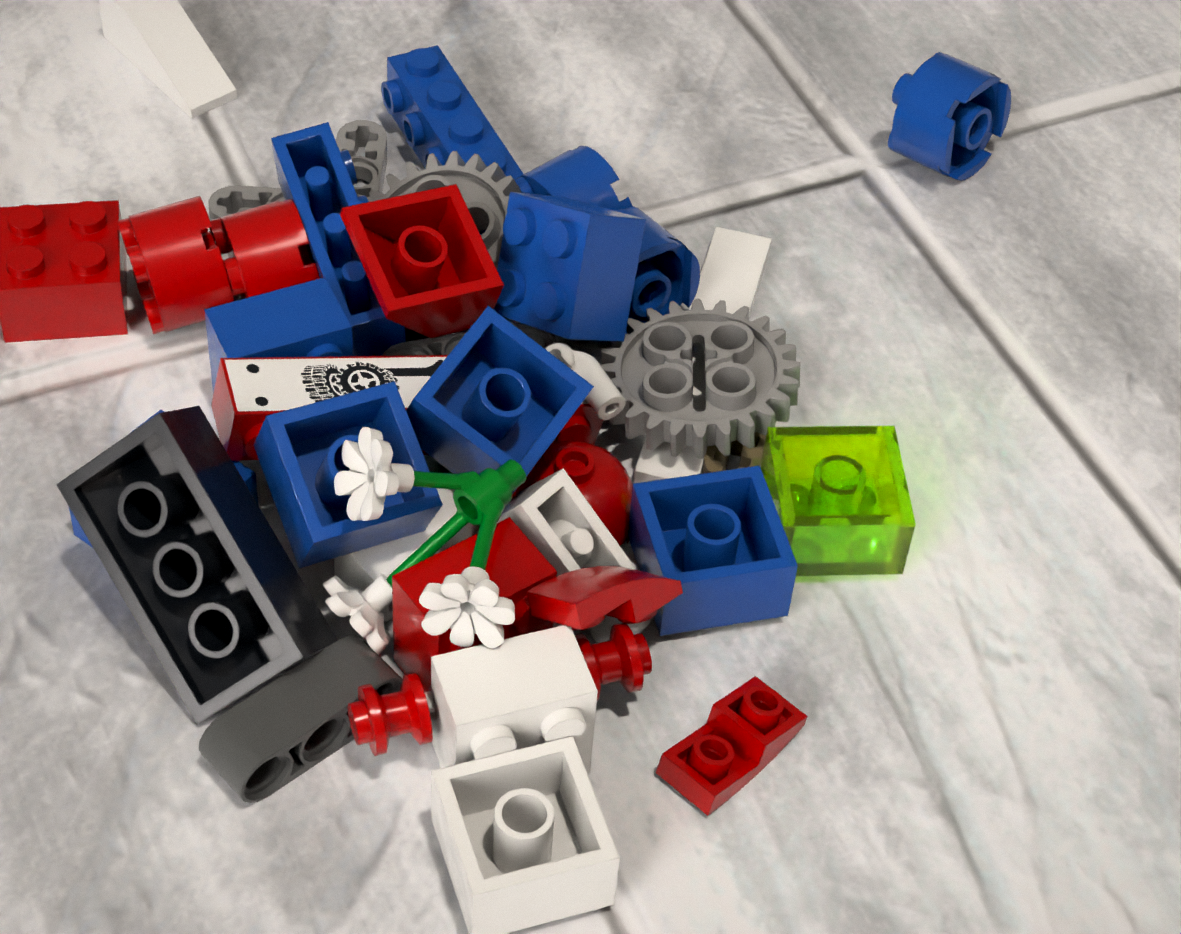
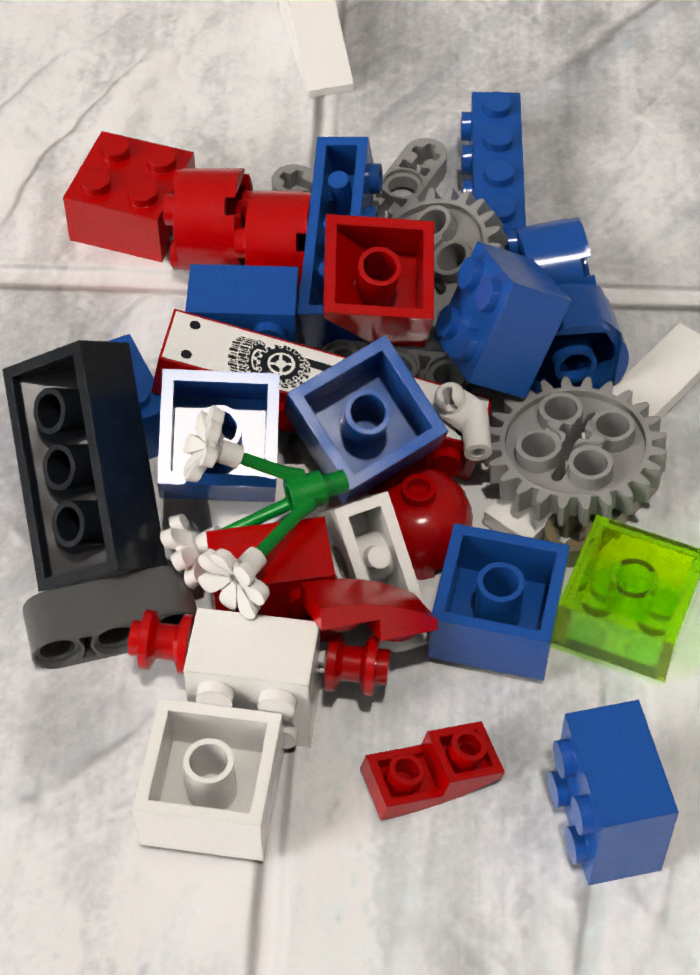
camera: 30 degrees right, 5 degrees up
none -> blue brick [548,700,679,885]

